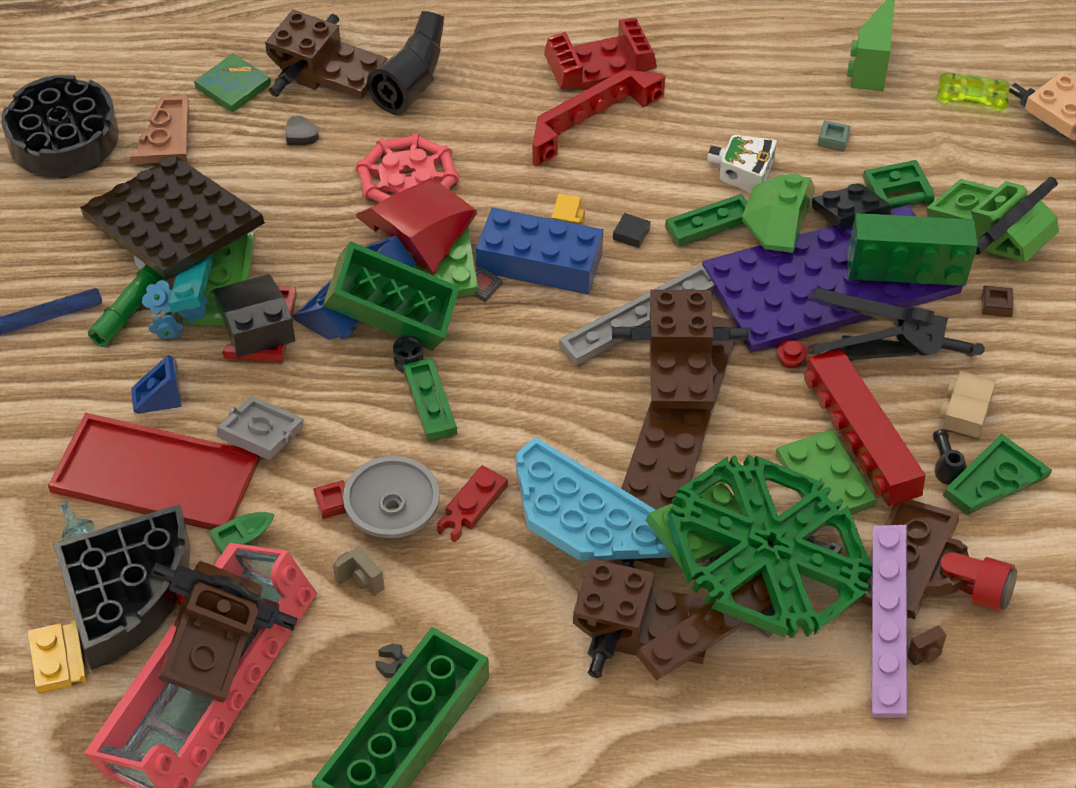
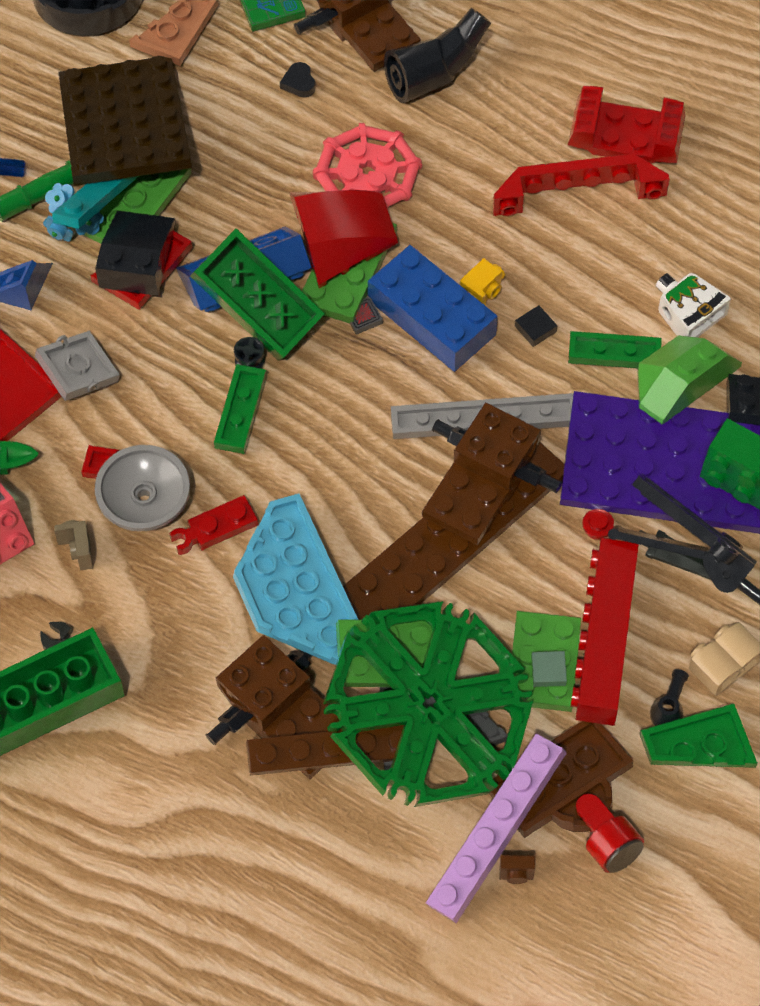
camera: 30 degrees right, 10 degrees up
none -> sand green tile [531,651,567,687]

